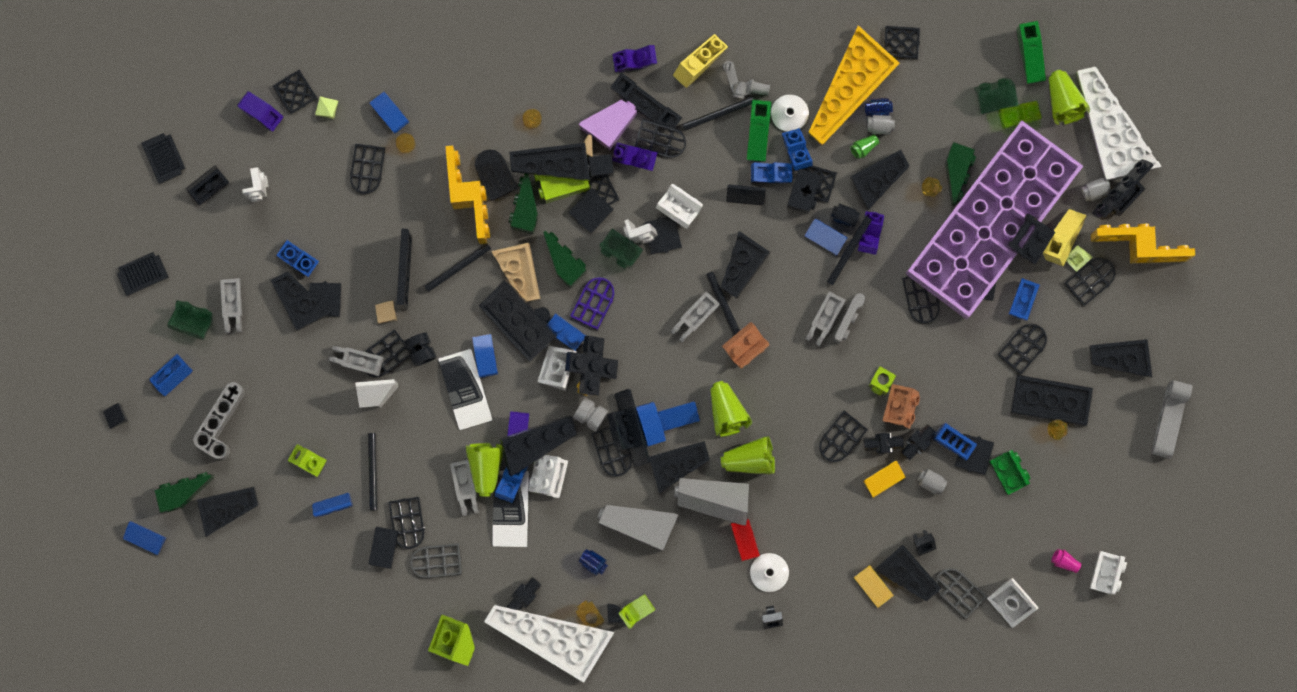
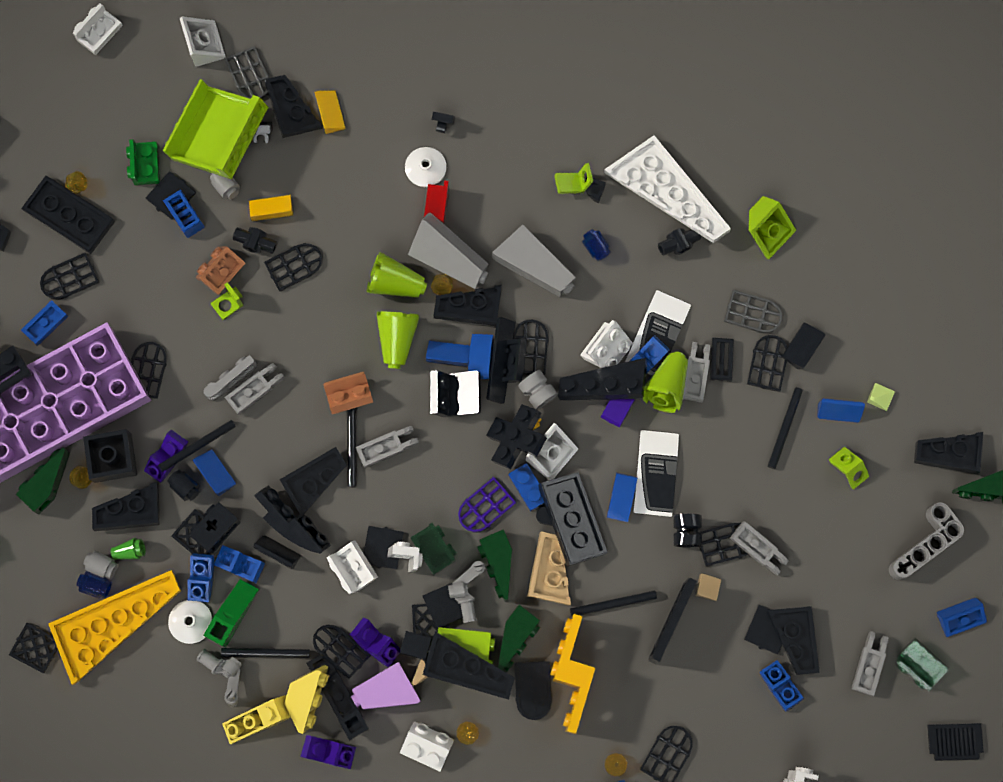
camera: 160 degrees left, 5 degrees down
white slope [356,379,398,408] -> none
clear yellow bracket [576,600,604,628] -> none
black axle [901,424,936,461] -> none
dark pink cone [1051,549,1081,573] -> none
none -> black brick [83,429,138,483]
none -> lime panel [163,79,268,179]
none -> black slope [254,485,331,554]
none -> light yellow slope [284,665,329,734]
none -> white bracket [400,722,454,771]
none -> bracket [430,370,481,417]
none -> clear yellow tile [431,274,453,295]
none -> light grey pin [448,561,485,623]
none -> black tile [710,338,734,382]
none -> yellowish green slope [867,383,895,411]

